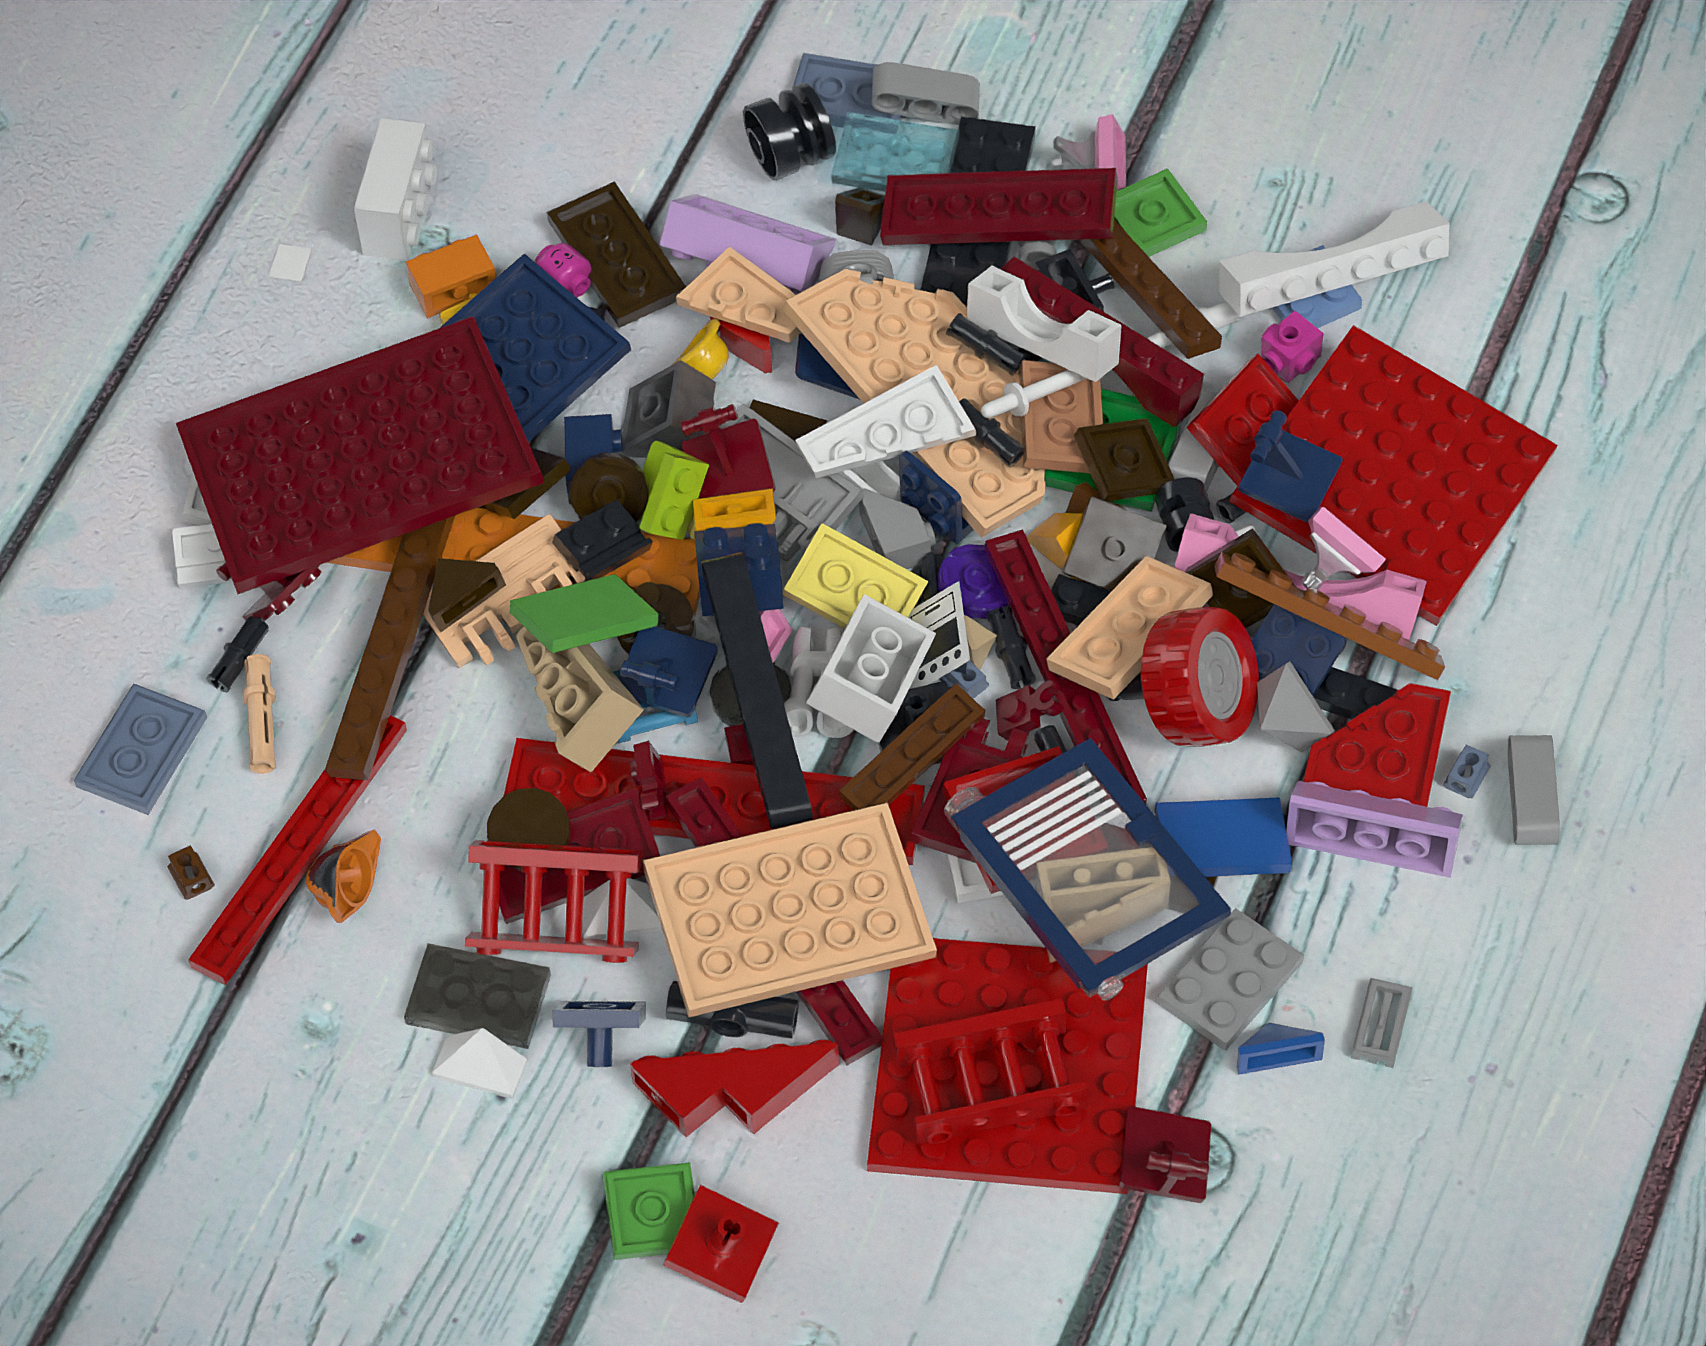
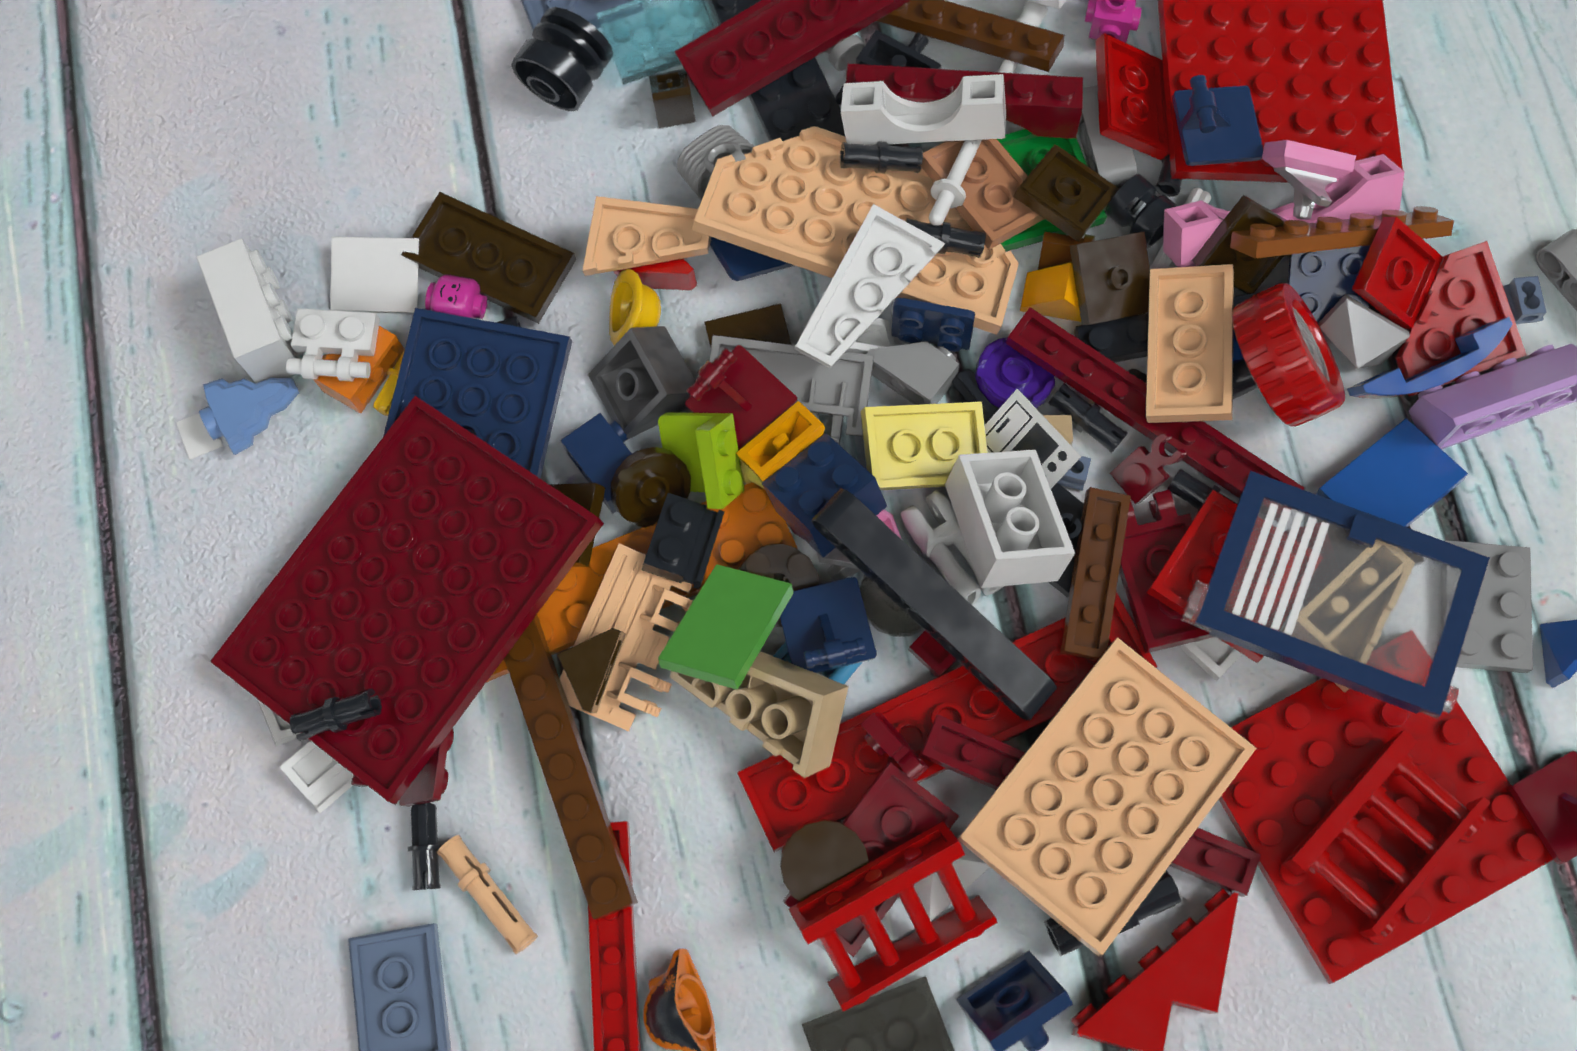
camera: 30 degrees left, 15 degrees up
lavender slope [660,194,836,294] -> none
none -> medium blue rock [199,378,300,455]
none -> white plate [286,309,380,382]
none -> black pin [290,688,382,741]
none -> white sticker [330,237,419,313]
none -> blue slope [1347,317,1512,399]
none -> red plate [1352,217,1444,329]

